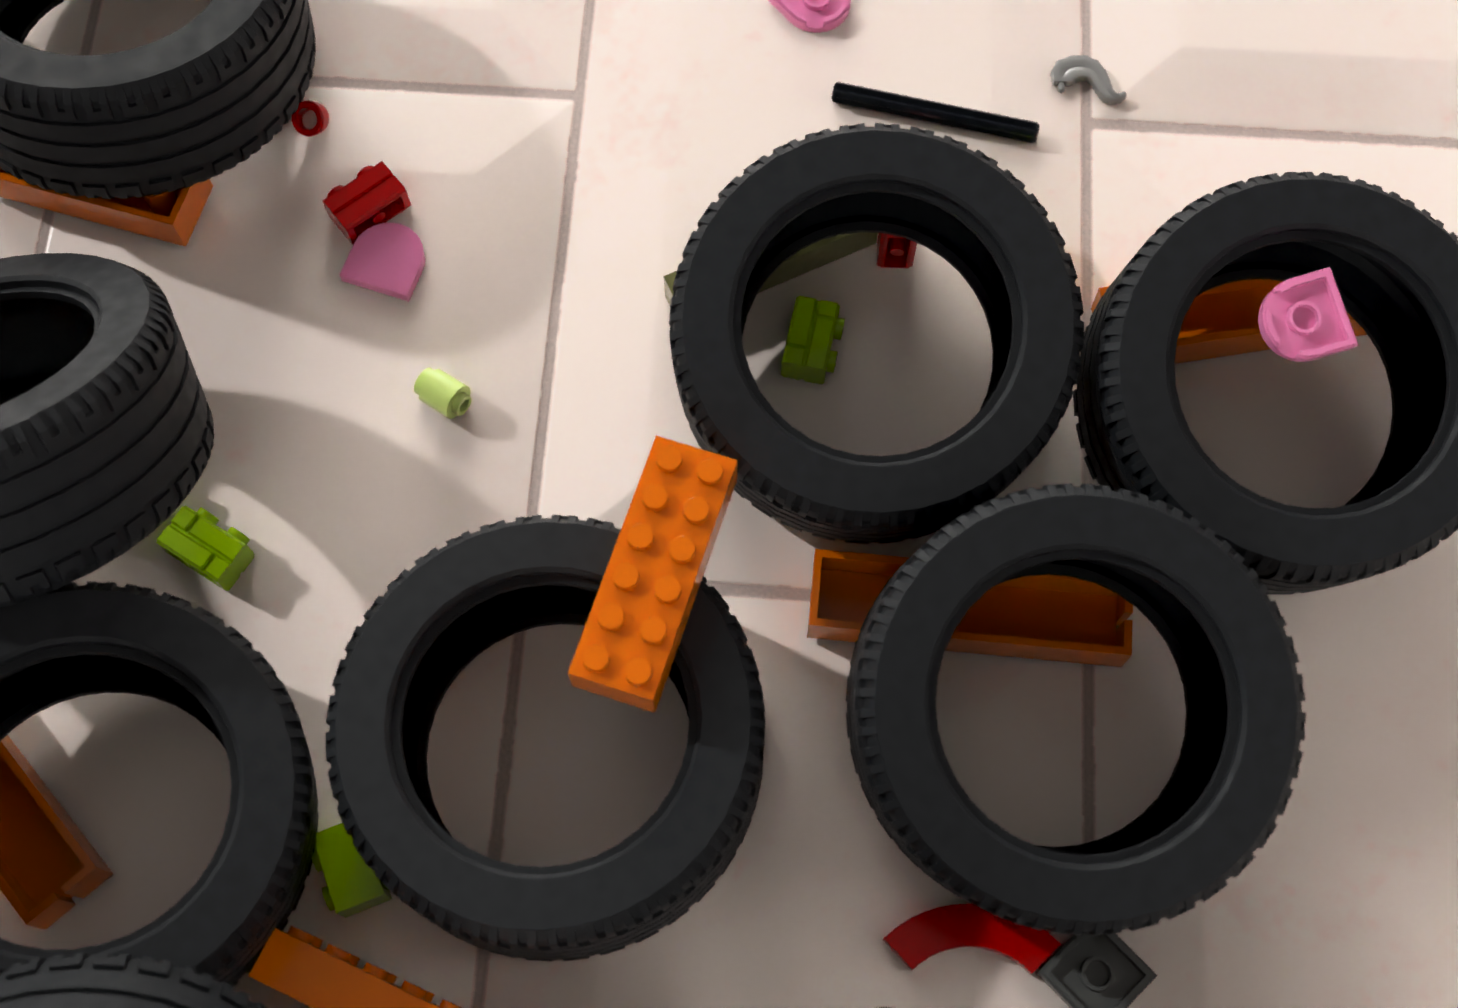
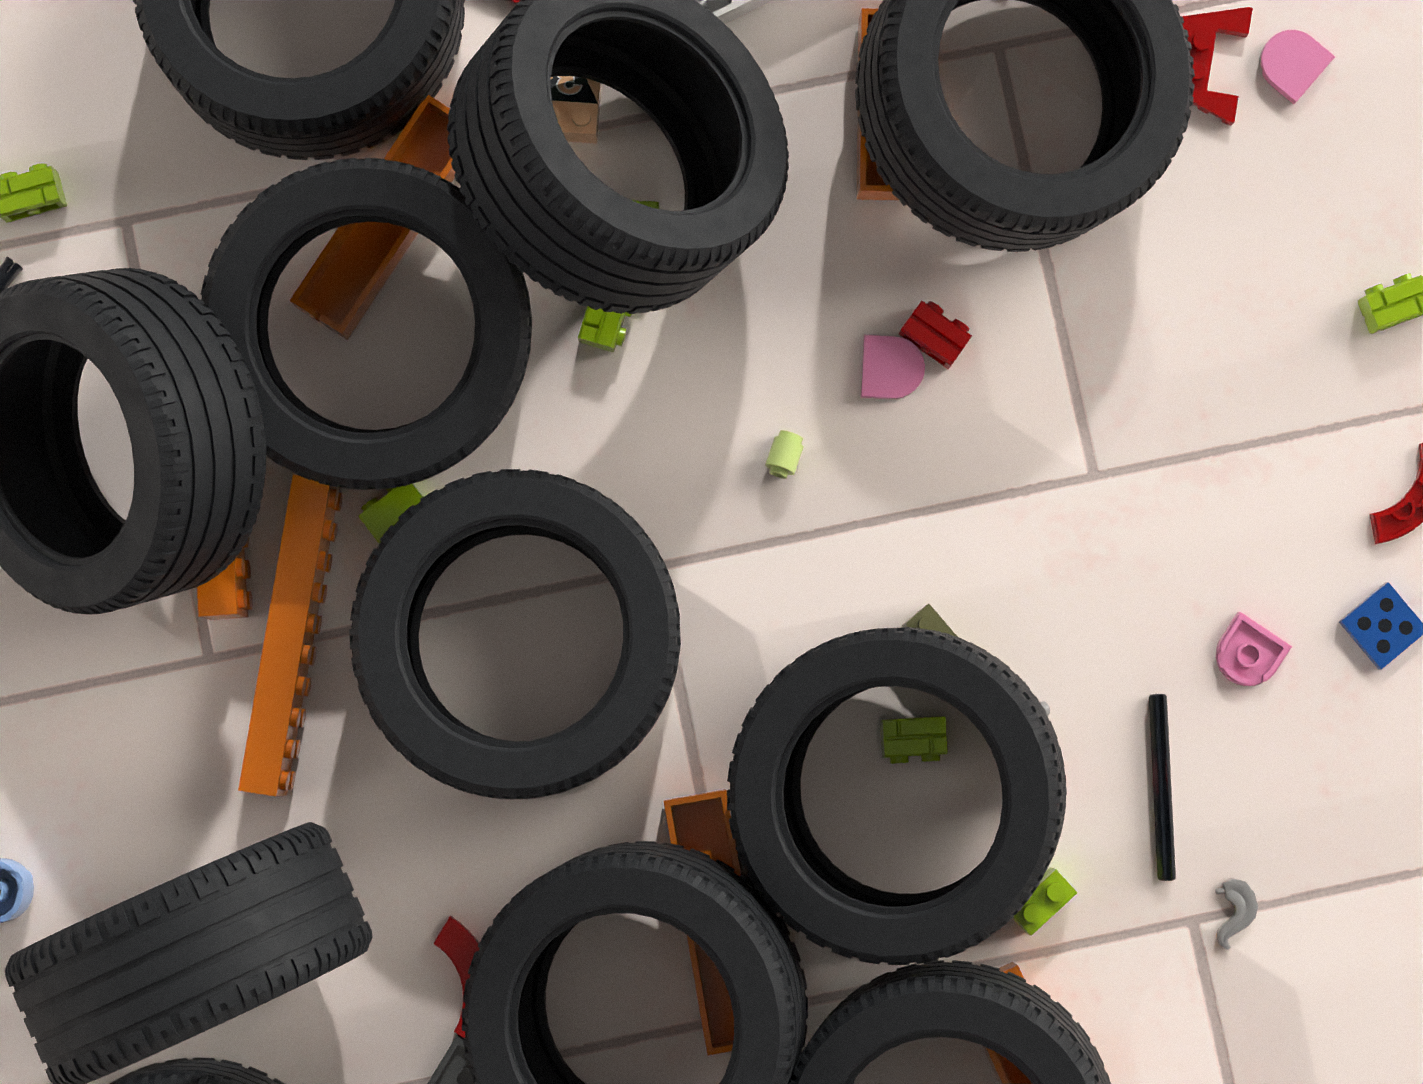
camera: 65 degrees right, 15 degrees up
red piece [291,100,329,137] -> none
orange brick [568,435,738,713] -> none

